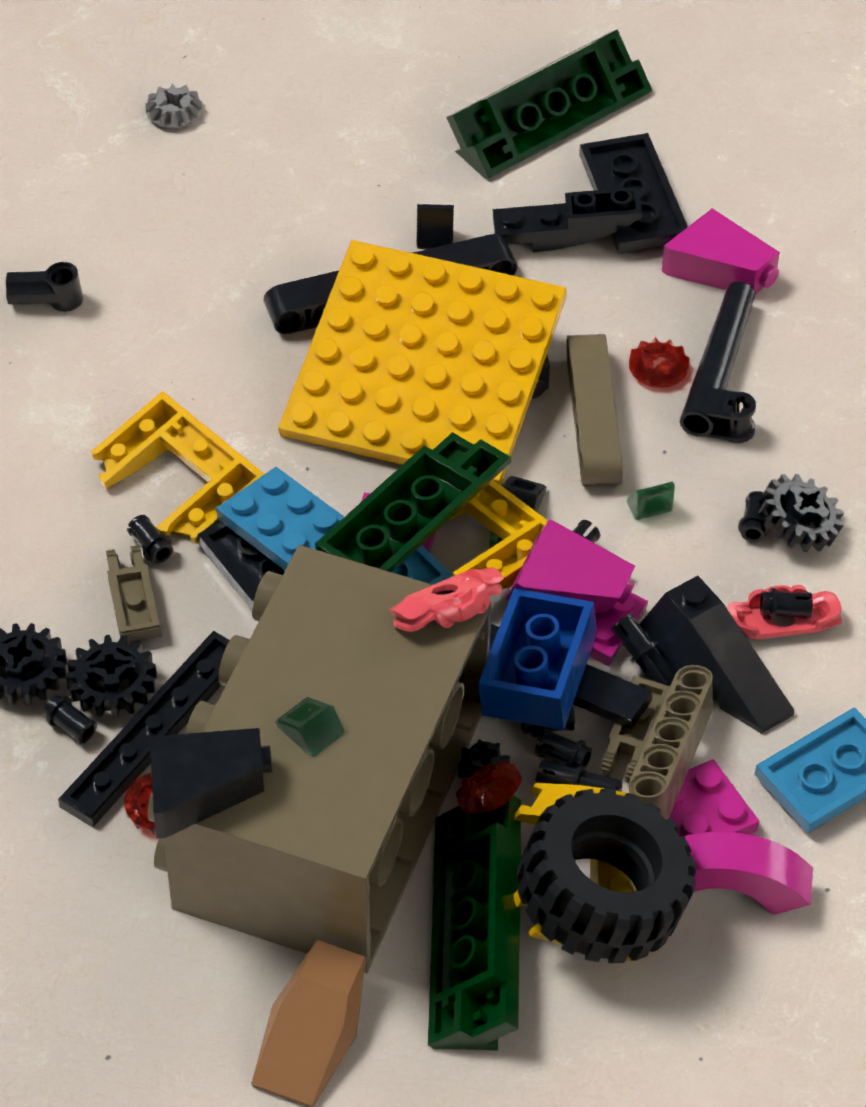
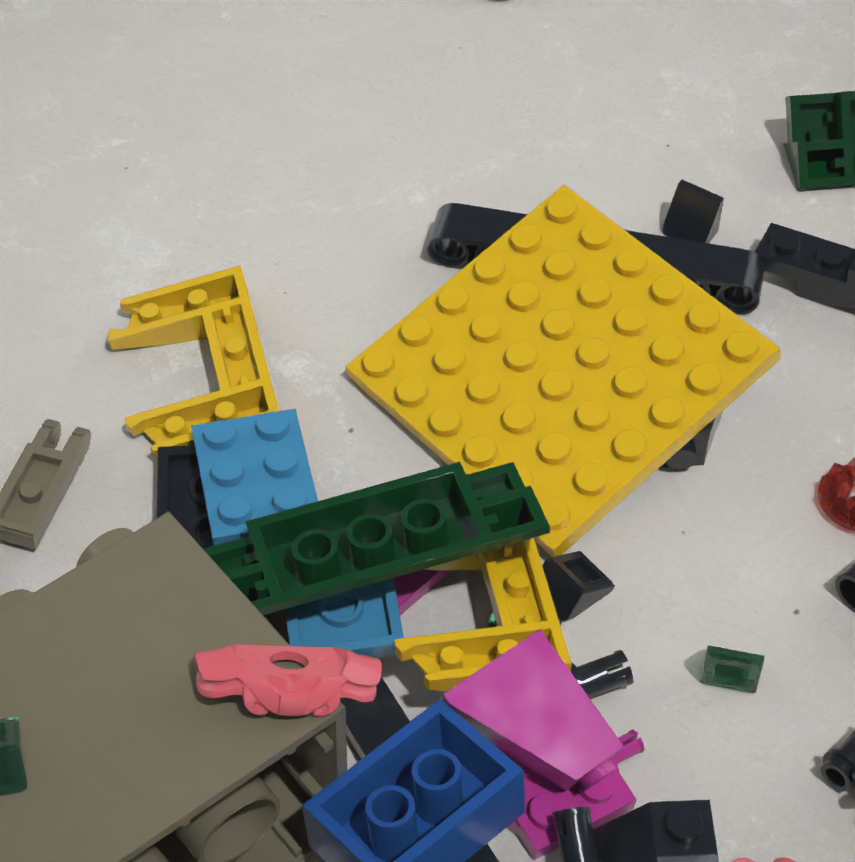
camera: 30 degrees right, 0 degrees up
black piece [5,262,83,312] -> none
black pin [127,515,173,563] -> none
dark tan beam [566,334,623,485] -> none

